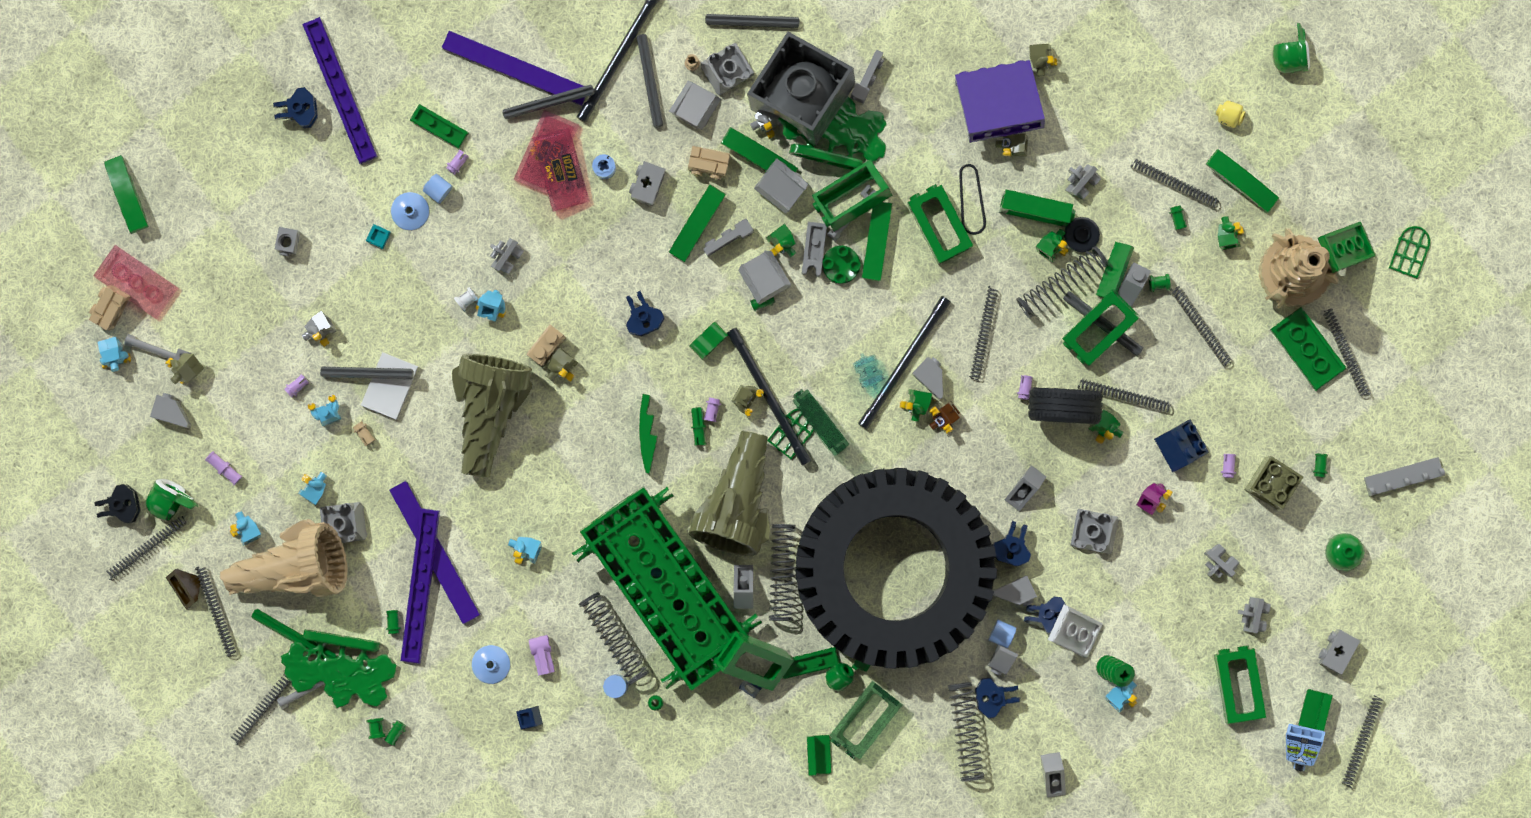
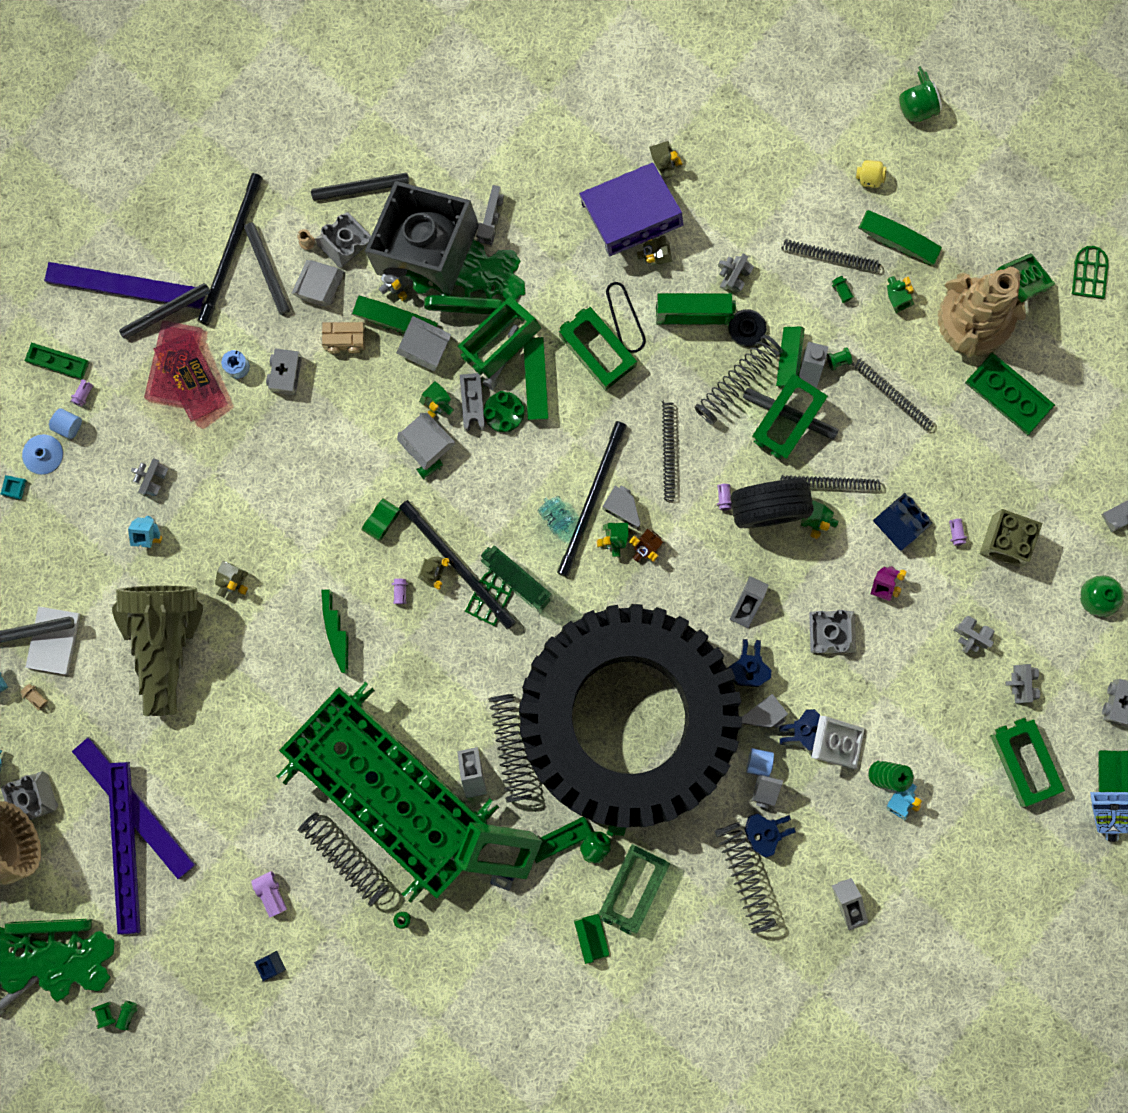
camera: 10 degrees left, 5 degrees down
green pin [386,610,401,634] -> none
white bush [454,287,478,311] -> none
light blue dish [472,645,510,684] -> none
medium azure piece [508,537,542,565] -> none
tan brick [526,325,566,367] -> none
light blue piece [603,674,628,698] -> none
dark blue hinge [626,290,665,337] -> none
green slope [669,184,726,262] -> none
olive cone [689,431,770,556] -> none
green axle [691,407,706,446] -> none
light grey plate [703,218,754,257] -> none
green piece [1036,229,1068,263] -> none
green pin [1312,453,1328,478] -> none
dark grey piece [1323,308,1371,396] -> none

